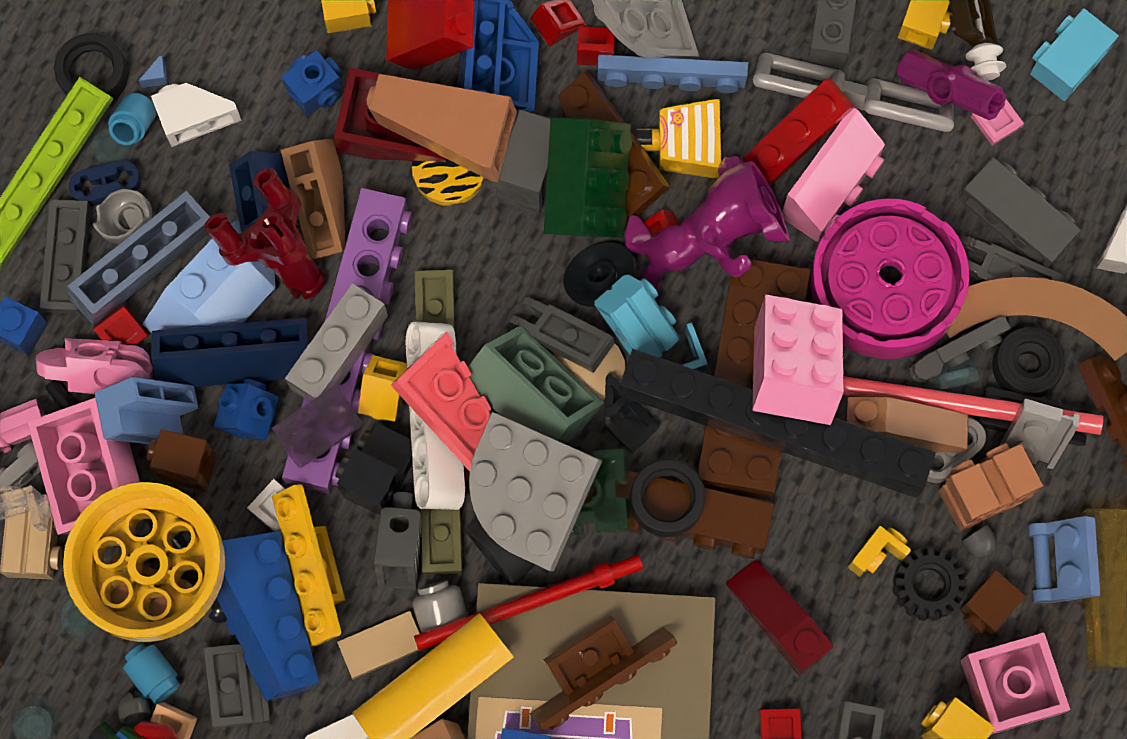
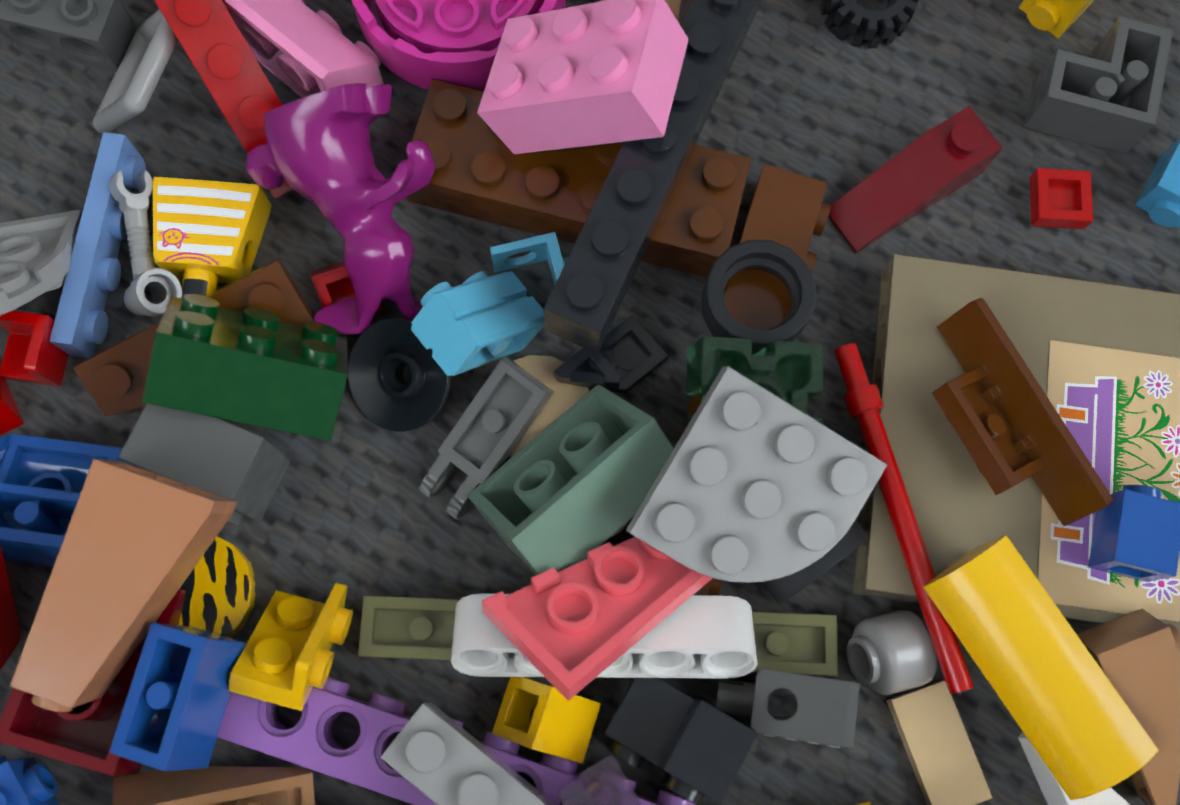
camera: 90 degrees left, 0 degrees up
yellow bracket [847,526,911,577] -> none
none -> light grey brick [109,170,182,317]
none -> blue brick [109,622,246,771]
none -> yellow bracket [229,583,353,711]

